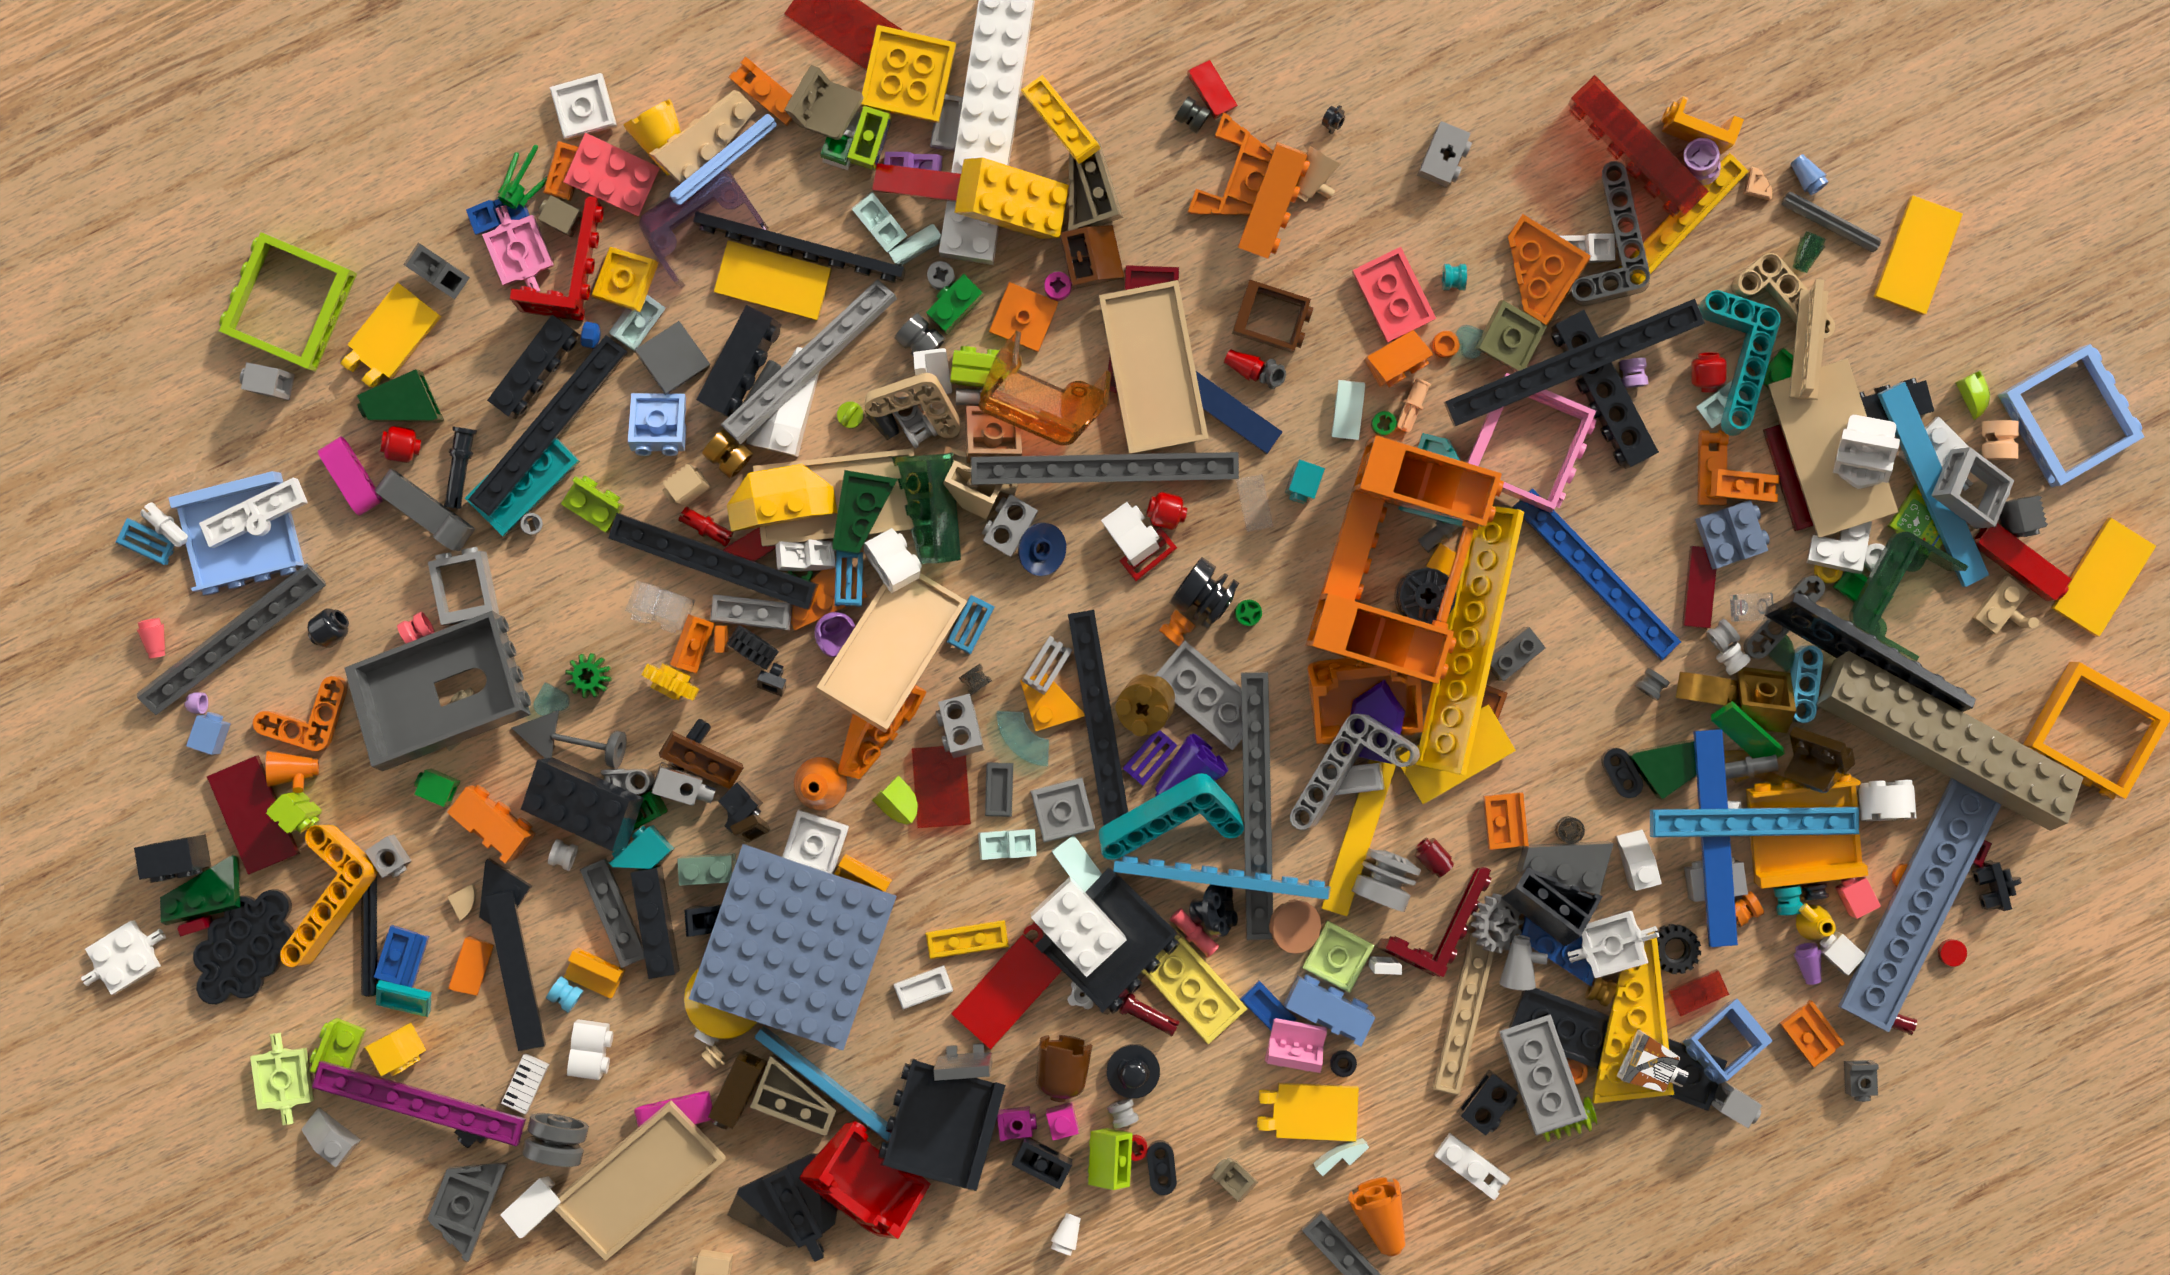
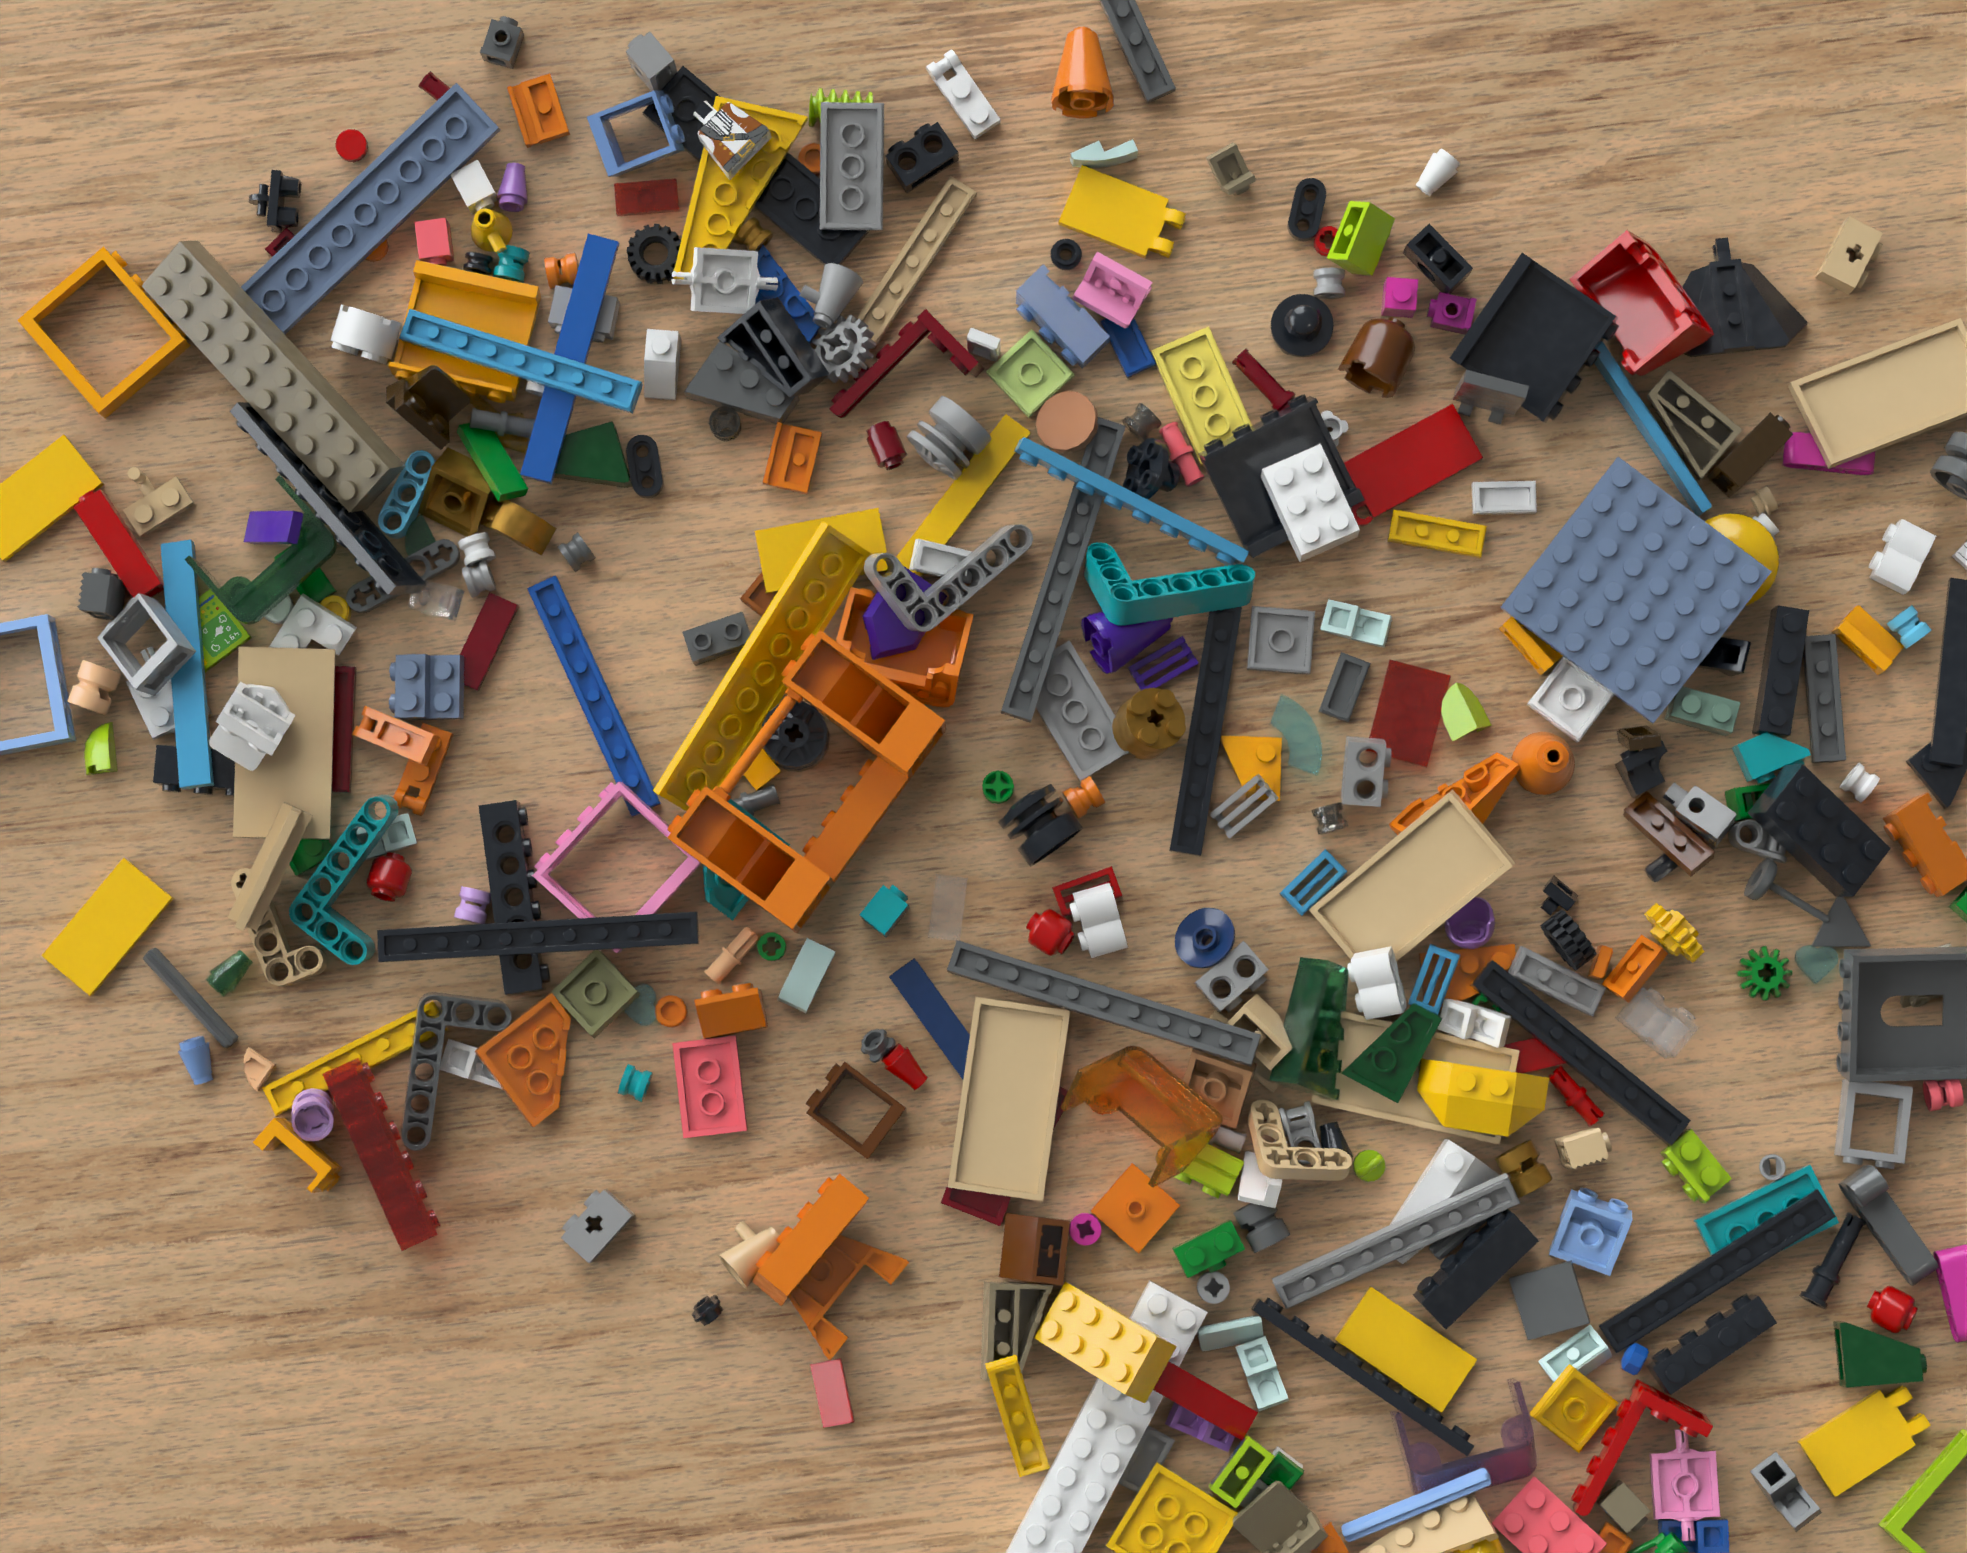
camera: 155 degrees left, 5 degrees down
light aqua slope [1052,835,1102,892] -> none
pearl dark grey wheel [1174,96,1211,134] -> none
none -> dark purple tile [244,511,304,545]
none -> clear smoke wheel [1122,403,1162,442]

